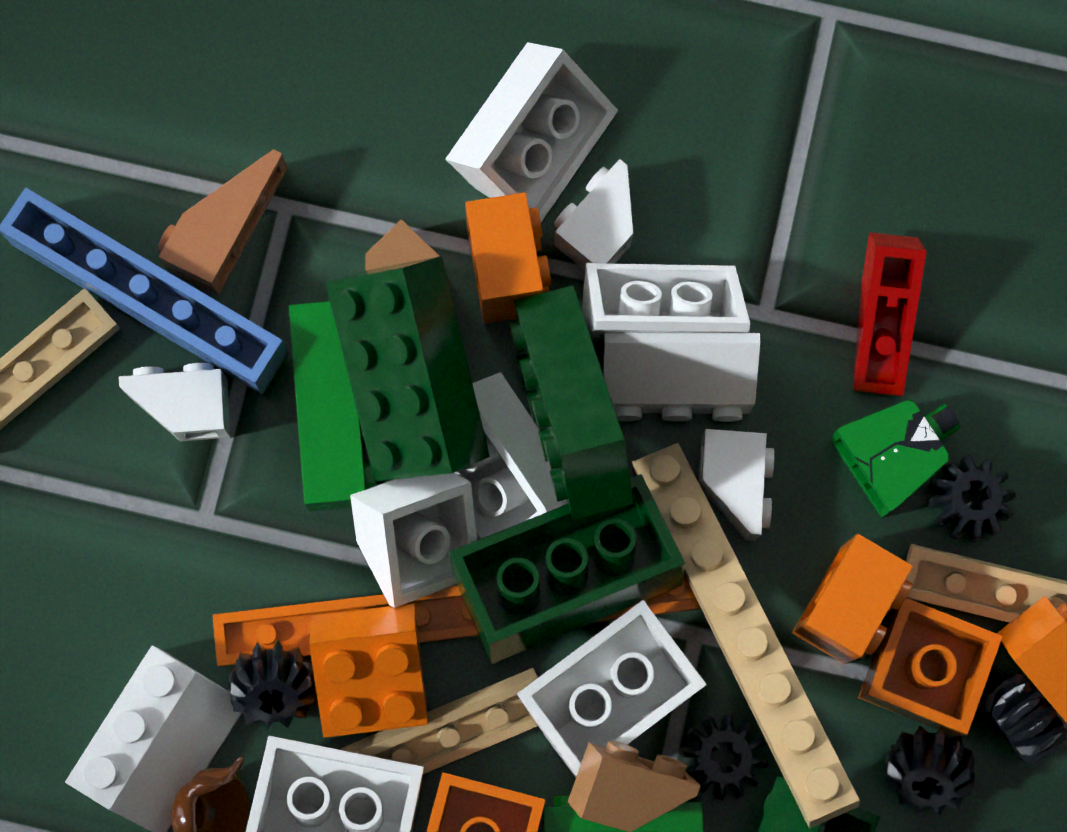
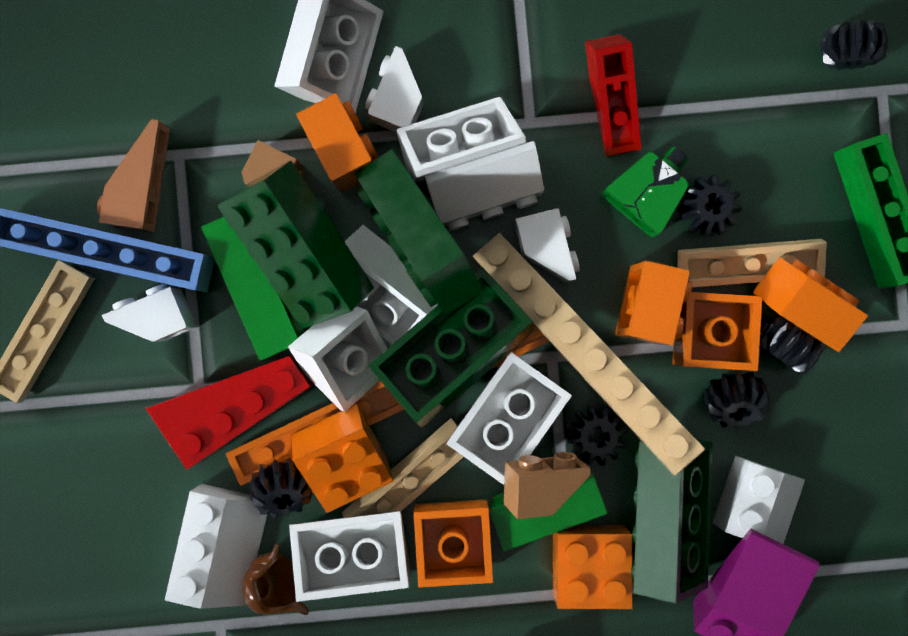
camera: 10 degrees left, 10 degrees up
none -> red wedge [145,355,315,470]

